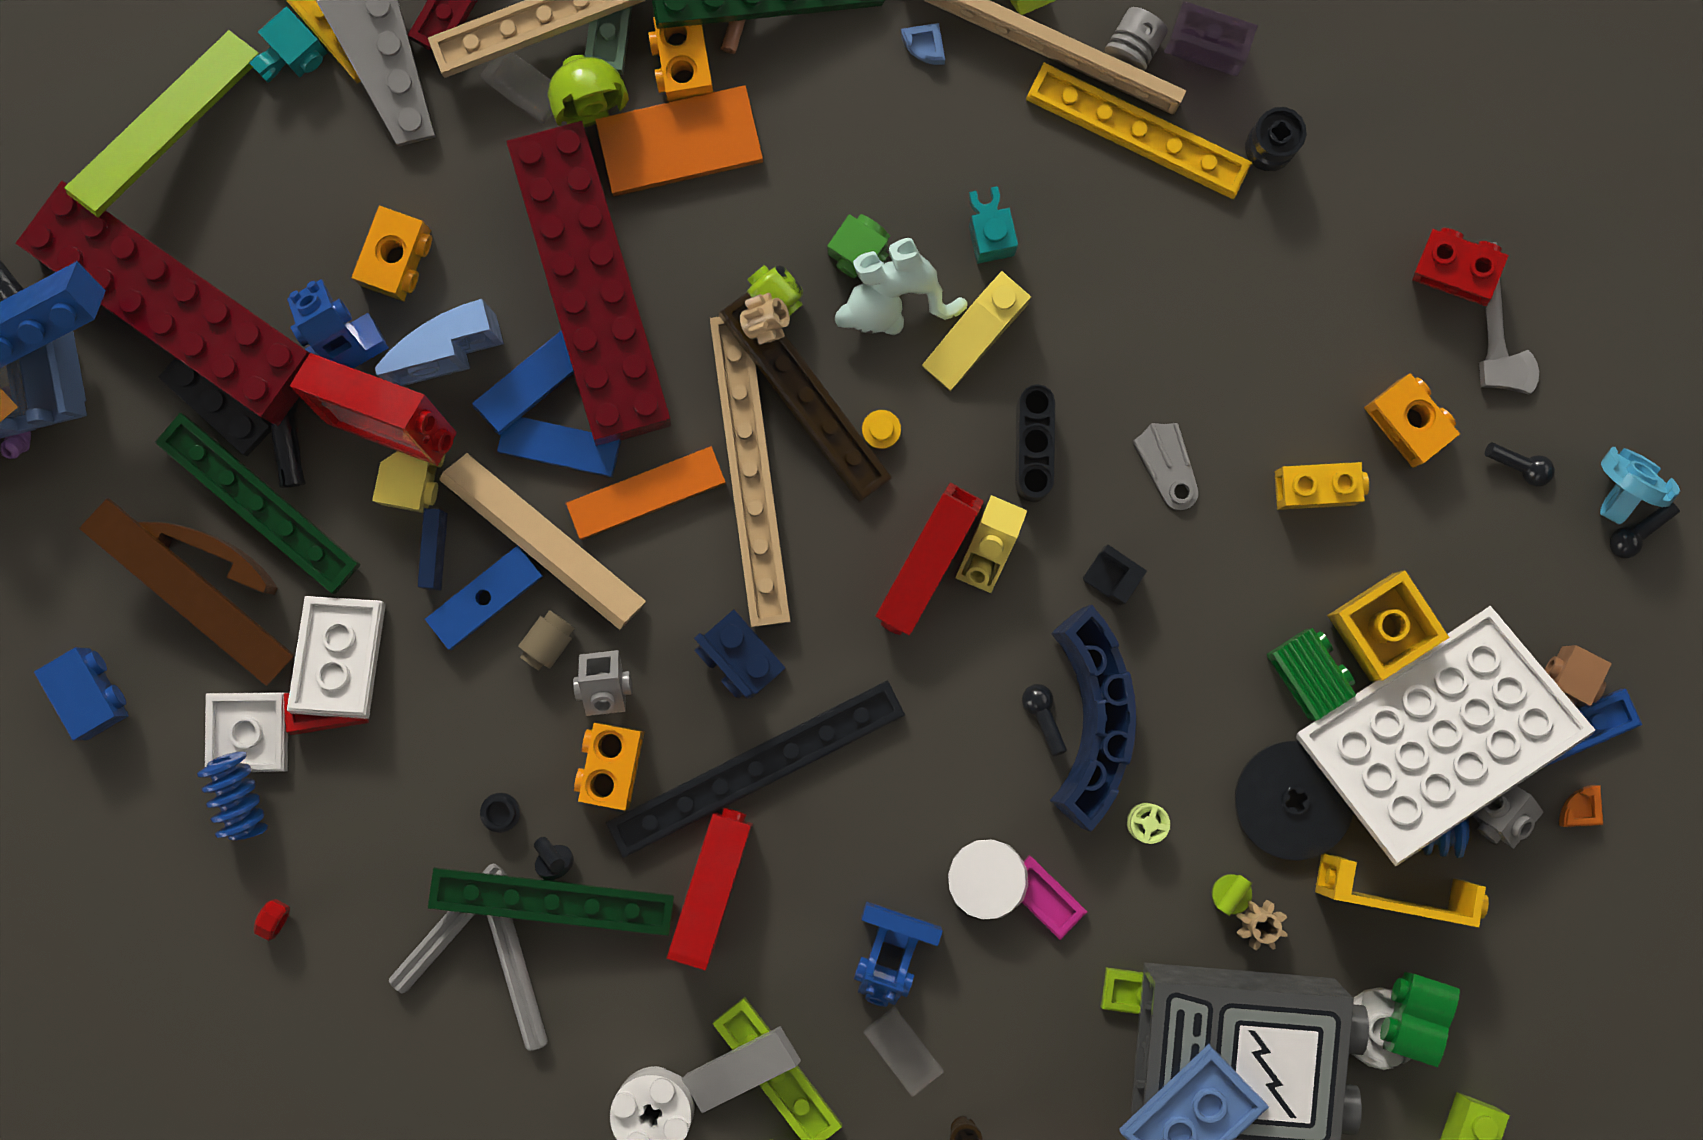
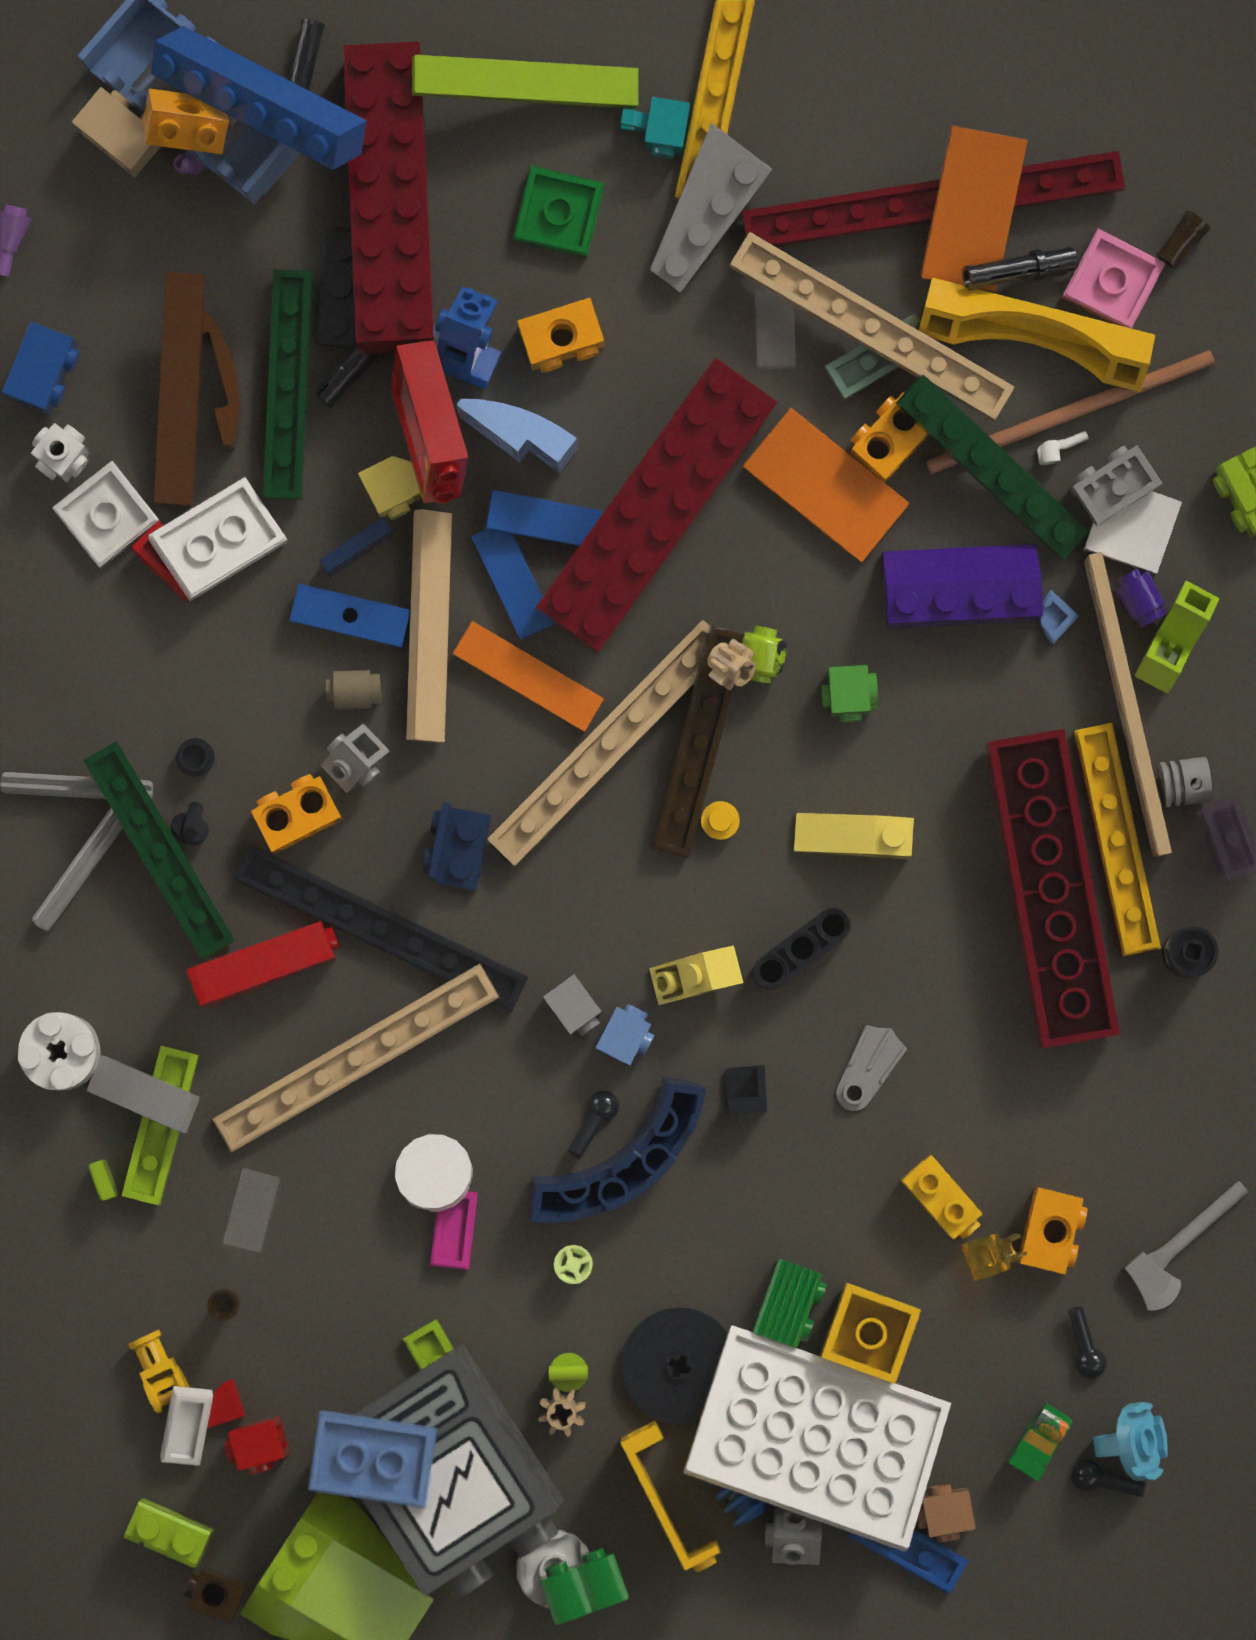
camera: 55 degrees right, 0 degrees up
blue piece [197,751,268,840] -> none
lime cylinder [548,55,629,127] -> none
light aqua animal [835,238,967,335] -> none
blue tile [854,901,943,1007] -> none
red slope [875,482,984,636] -> none
teal brick [968,186,1018,264] -> none
red brick [1412,228,1509,307] -> none
orange tile [1559,785,1603,827] -> none
none -> white brick [31,423,90,483]
none -> tan tile [212,964,499,1153]
none -> green tile [513,166,605,259]
none -> light grey brick [543,974,602,1037]
none -> medium blue brick [596,1004,655,1066]
none -> dark purple slope [882,544,1043,629]
none -> clear yellow plate [961,1232,1027,1281]
none -> dark red brick [985,729,1120,1049]
none -> green leg [1005,1402,1073,1482]

